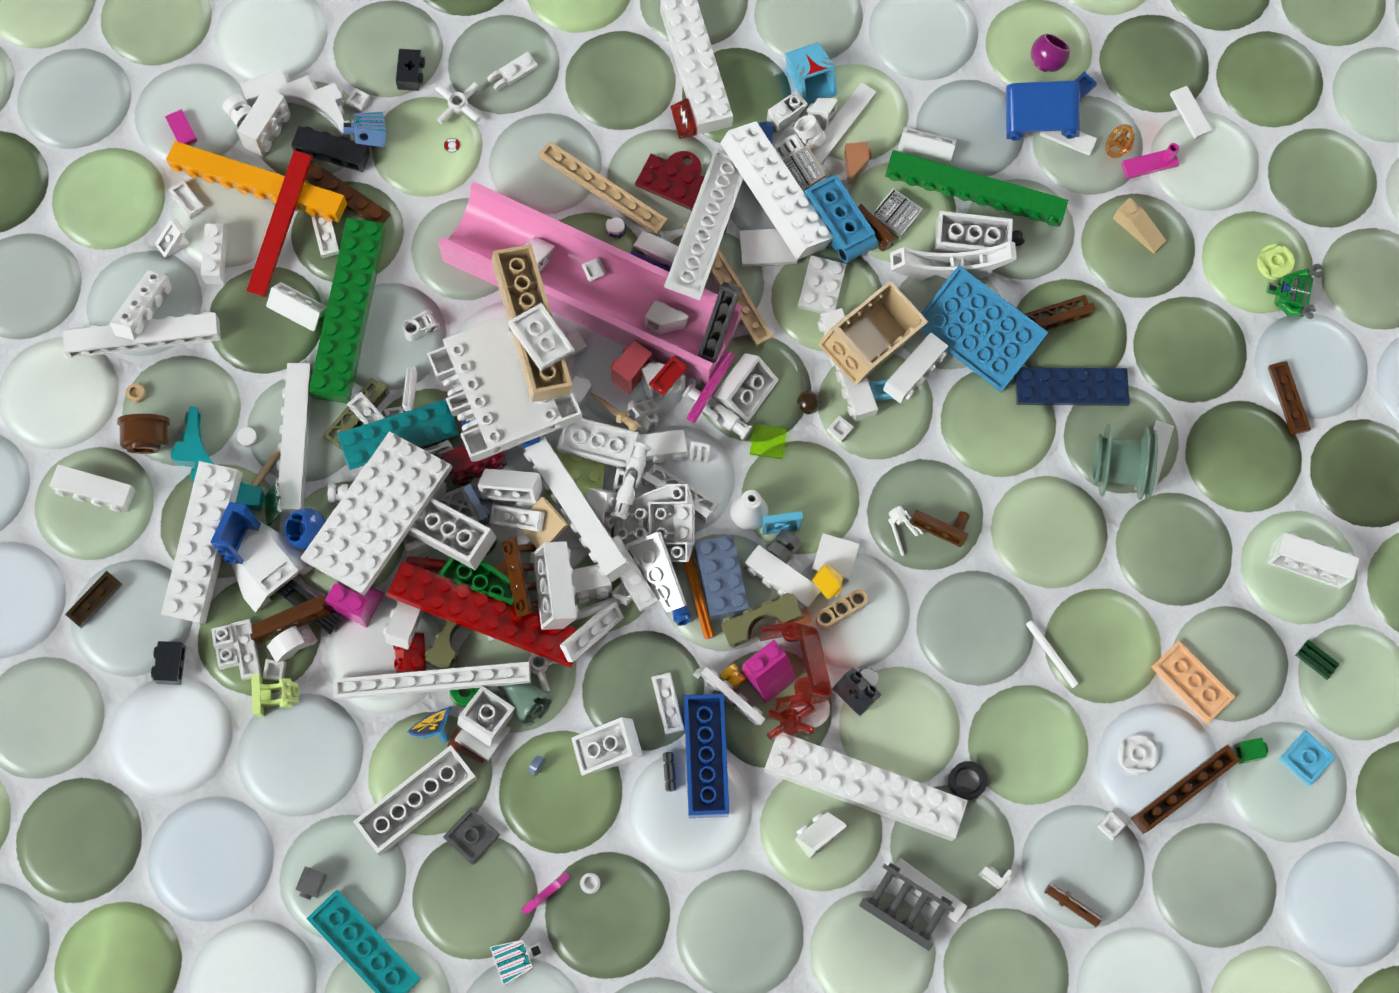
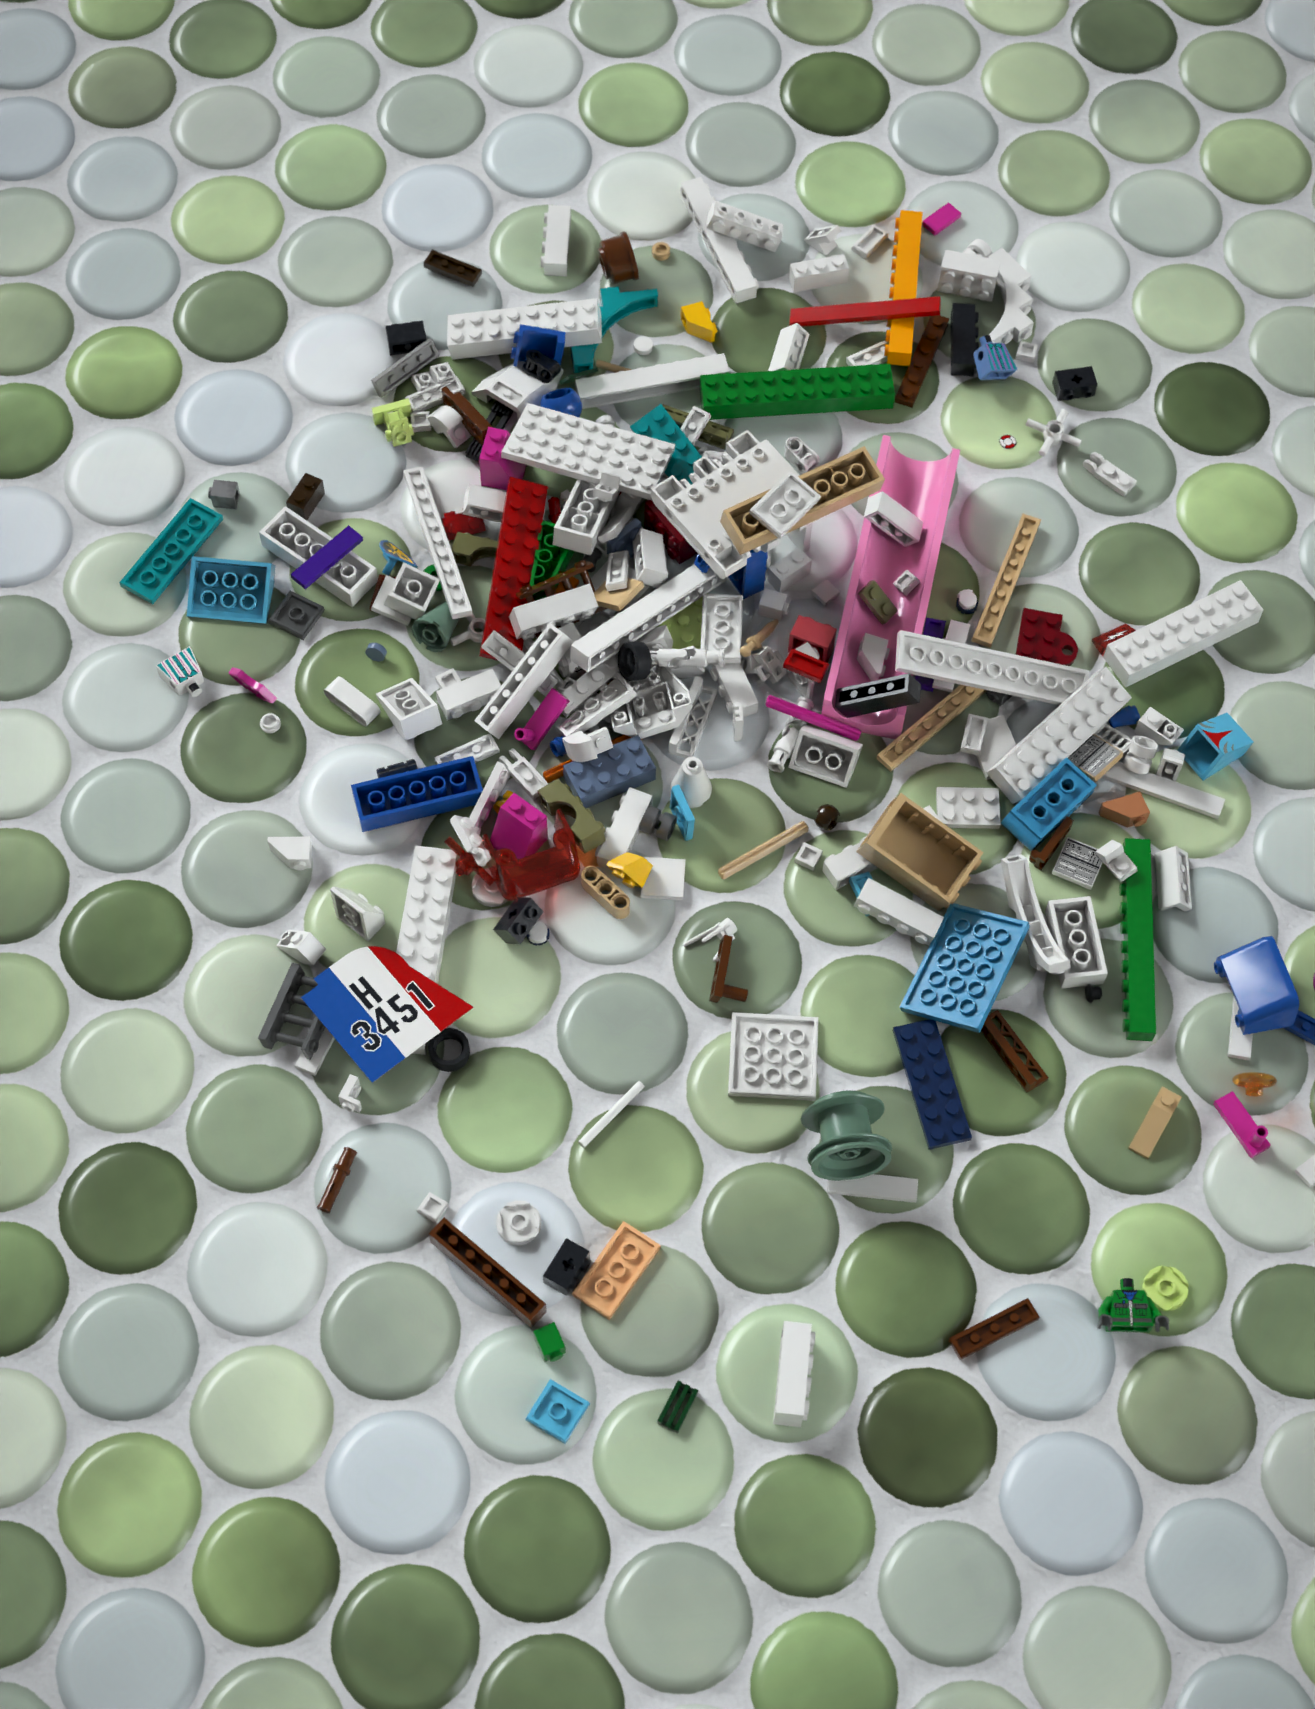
camera: 80 degrees right, 10 degrees down
clear neon green piece [749,424,787,459] -> none
none -> medium azure slope [187,556,276,624]
none -> white slope [268,836,312,870]
none -> white slope [276,930,326,965]
none -> dark brown brick [286,473,325,521]
none -> dark purple tile [291,525,363,590]
none -> sticker [301,946,474,1083]
none -> white beam [323,676,381,727]
none -> light grey tile [371,339,439,397]
none -> white plate [435,668,461,689]
none -> white brick [436,669,501,720]
none -> white hinge [450,815,492,867]
none -> white brick [474,623,574,739]
none -> white hinge [499,748,548,800]
none -> dark pink piece [514,688,570,750]
none -> black piece [522,349,561,383]
none -> black brick [543,1238,591,1296]
none -> white brick [562,727,613,762]
none -> white bracket [592,472,621,502]
none -> white tile [597,506,635,544]
none -> black tyre [618,641,652,681]
none -> yellow slope [681,301,717,342]
none -> tan axle [718,821,809,879]
none -> white tile [728,1012,819,1101]
none -> olive plate [858,580,898,624]
none -> white tile [960,714,989,756]
none -> white slope [1095,840,1138,883]

